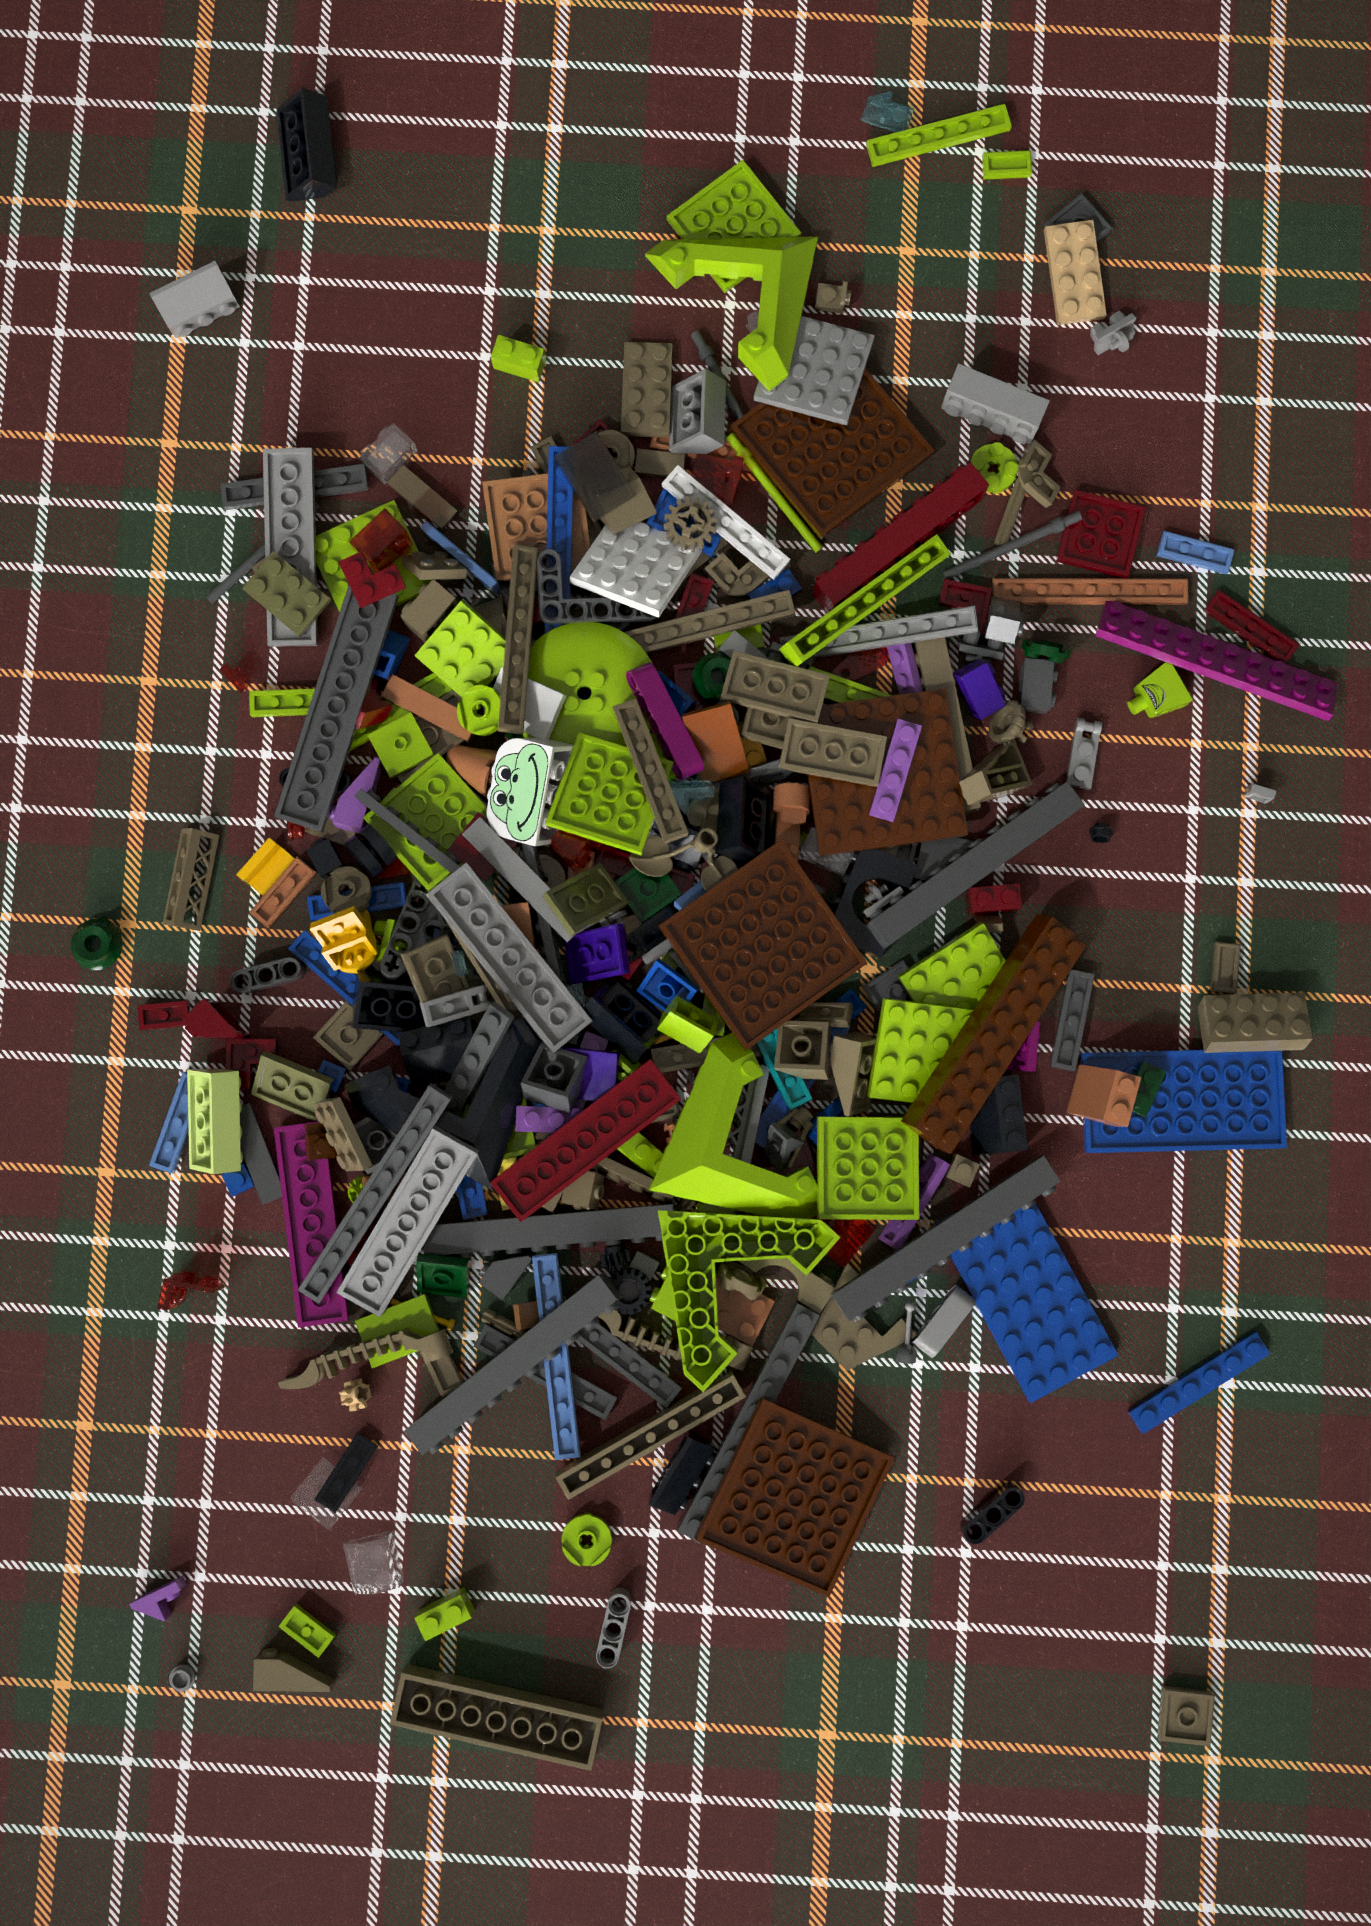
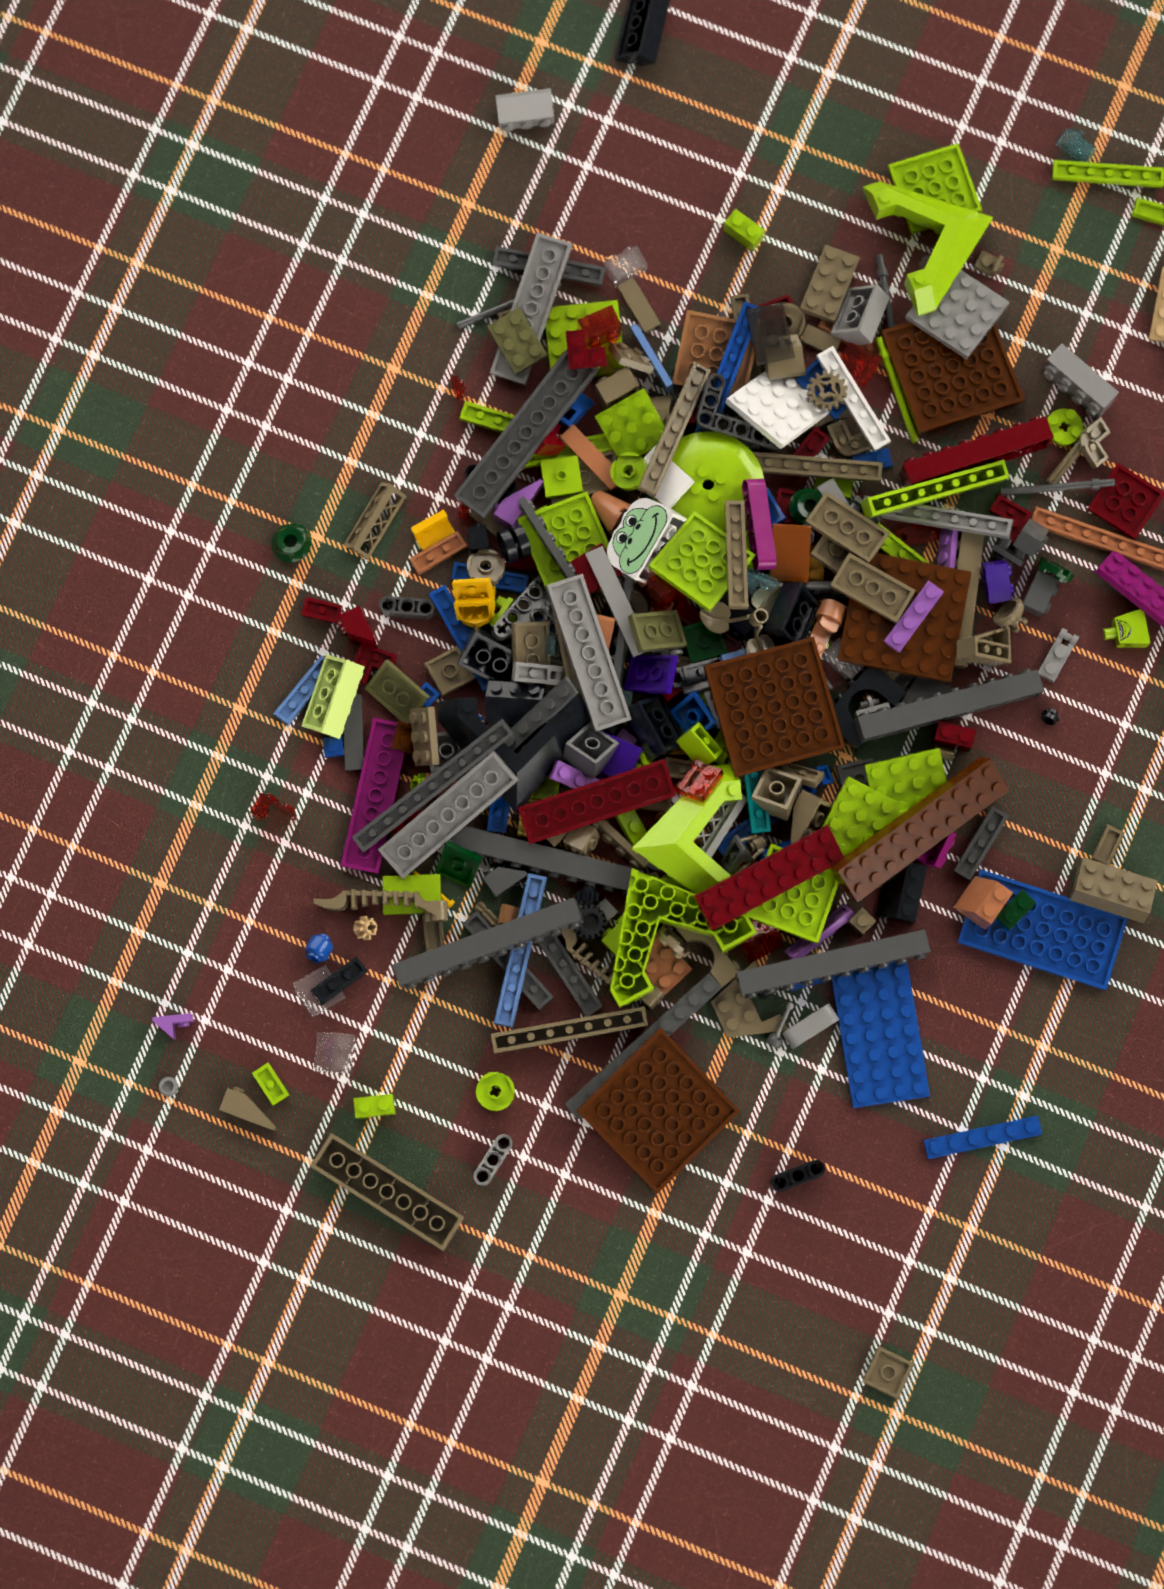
camera: 15 degrees right, 5 degrees down
black slope [648,1429,716,1515] -> none
none -> blue head [305,933,333,963]
none -> clear red plate [674,759,724,802]
none -> dark red plate [693,825,844,931]

